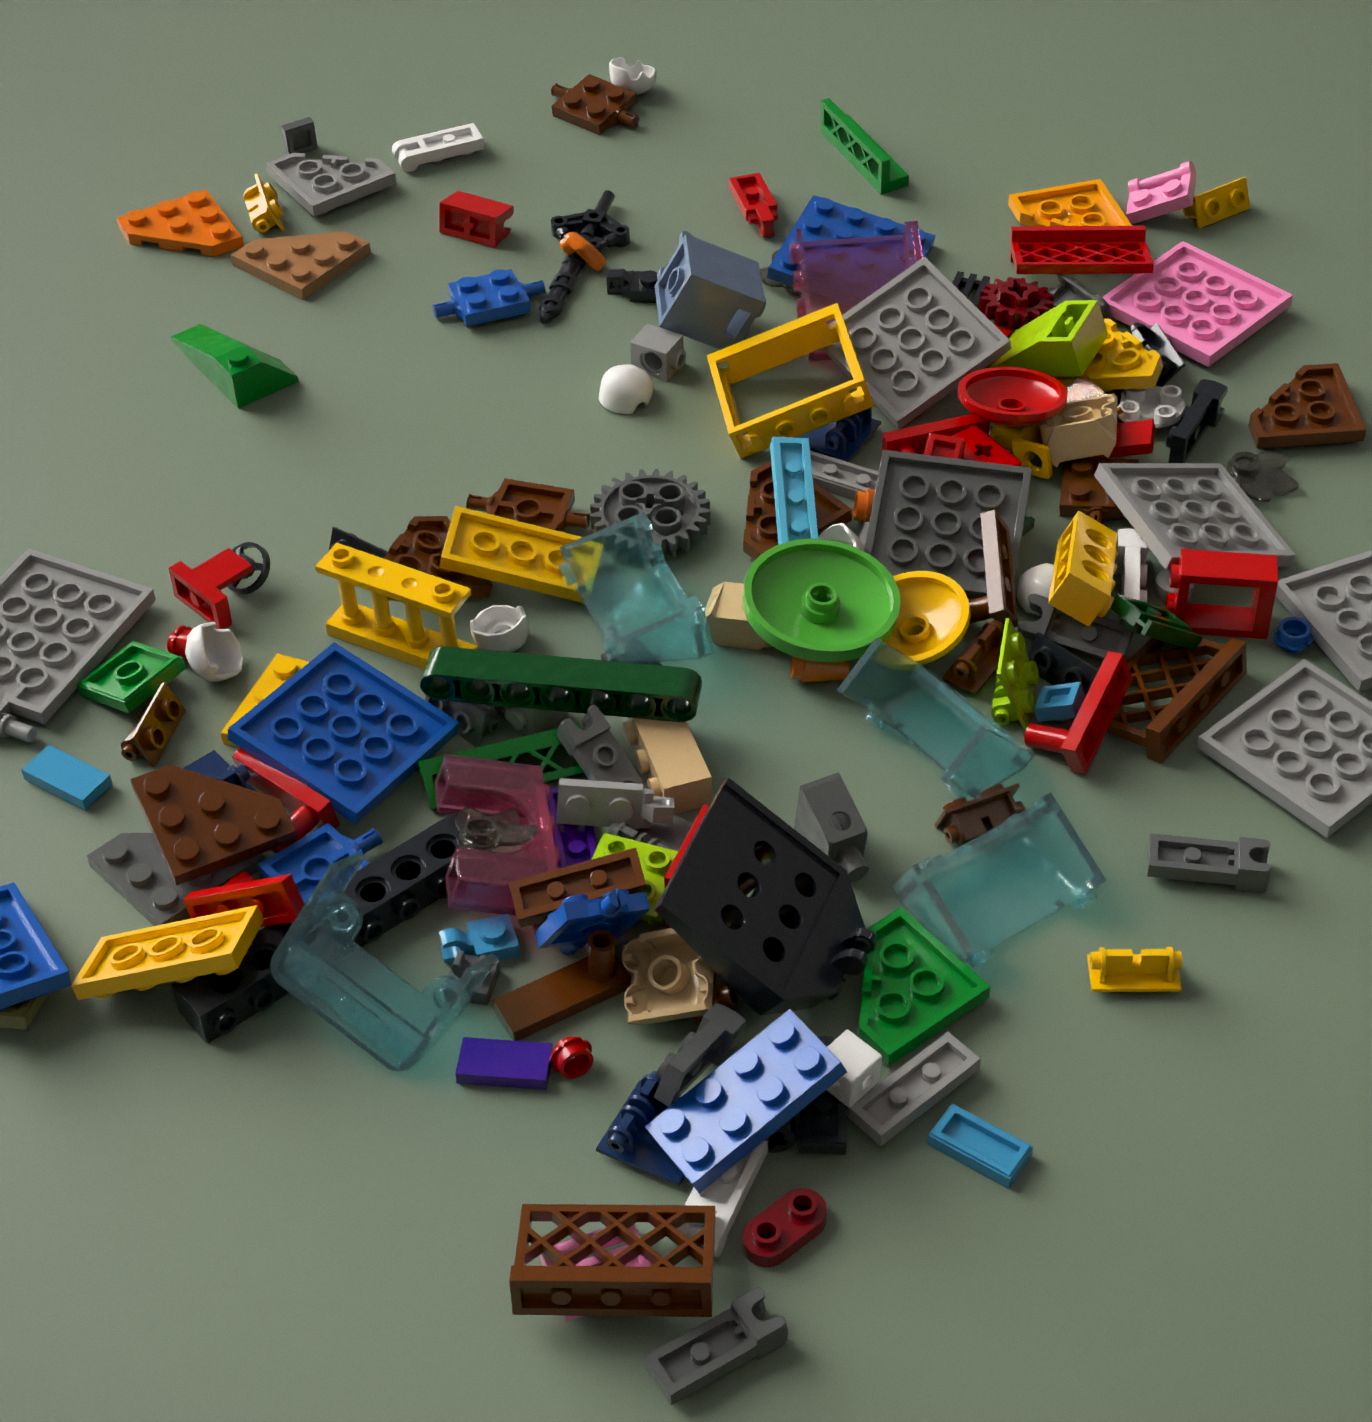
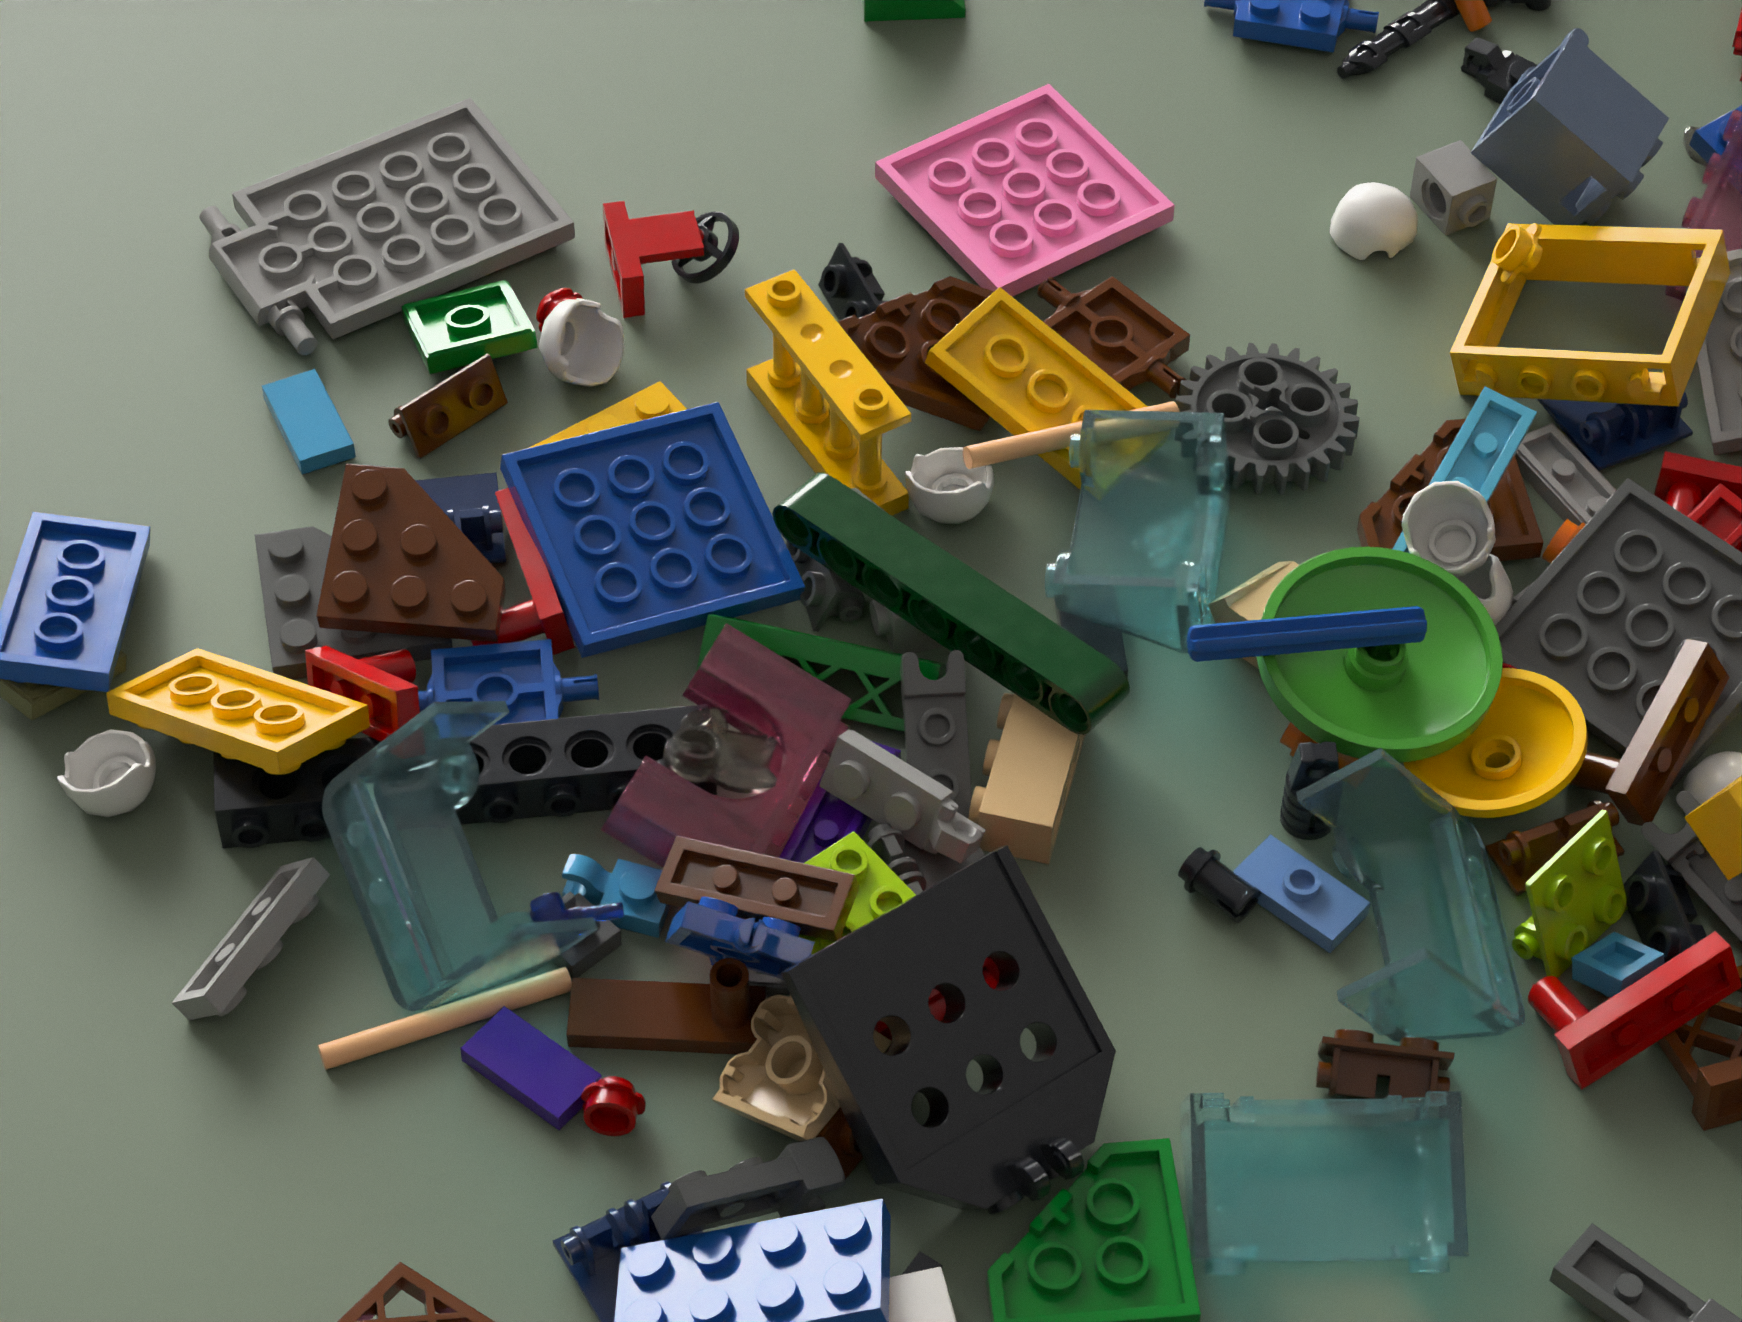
camera: 30 degrees right, 5 degrees up
dark grey torso [794,772,869,882] -> none
none -> white hair [57,729,156,817]
none -> light grey plate [172,857,330,1020]
none -> light nougat bar [318,967,572,1070]
none -> clear blue hand [530,892,624,940]
none -> bright pink plate [875,84,1175,297]
none -> light nougat bar [963,401,1180,469]
none -> black pin [1178,847,1261,923]
none -> blue axle [1187,606,1427,662]
none -> medium blue plate [1233,834,1371,953]
none -> black hinge [1280,742,1342,840]
none -> white hair [1402,481,1496,578]
none -> yellow plate [1492,223,1543,284]

